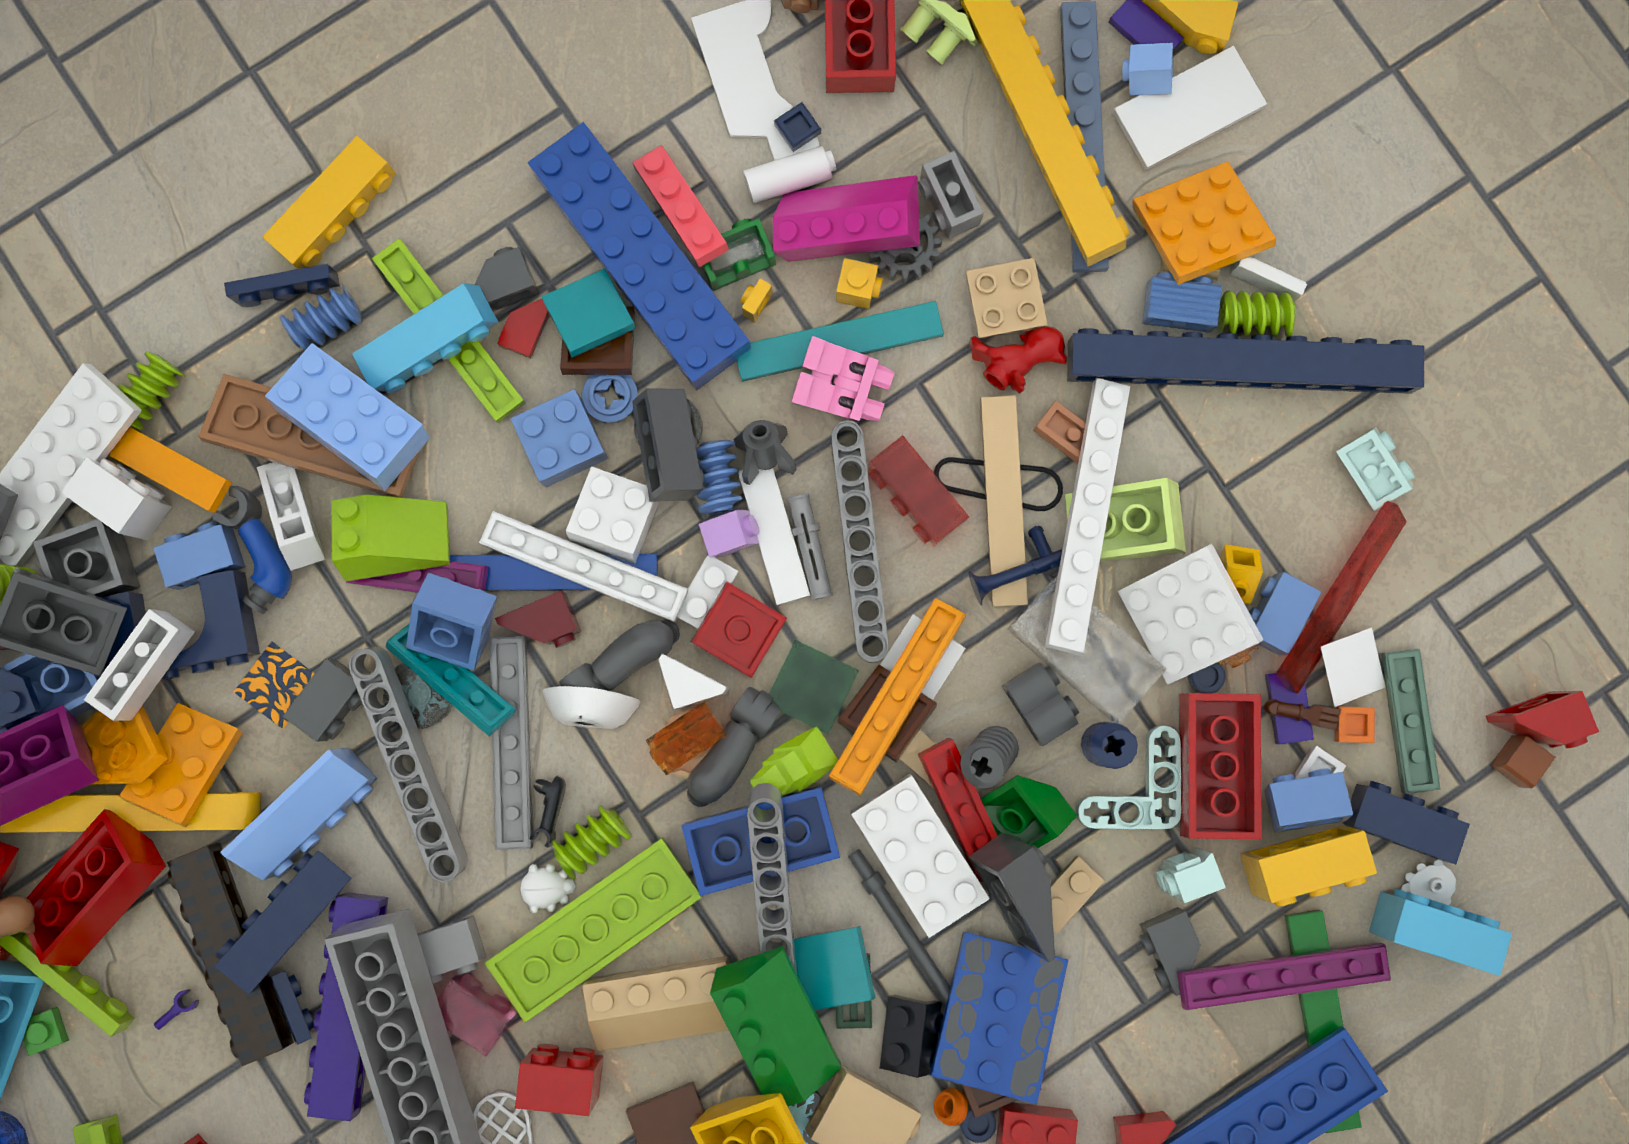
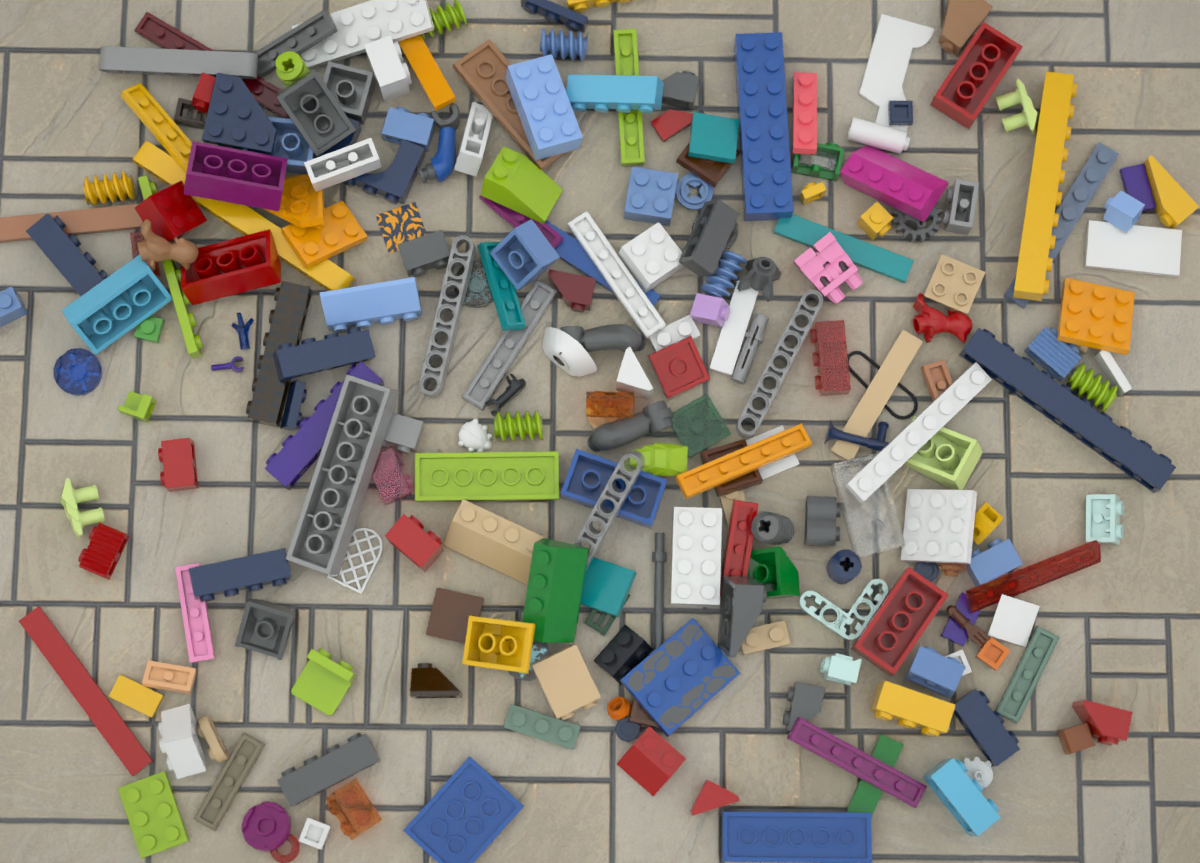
camera: 30 degrees right, 5 degrees down
none -> clear blue bar [232,312,254,350]

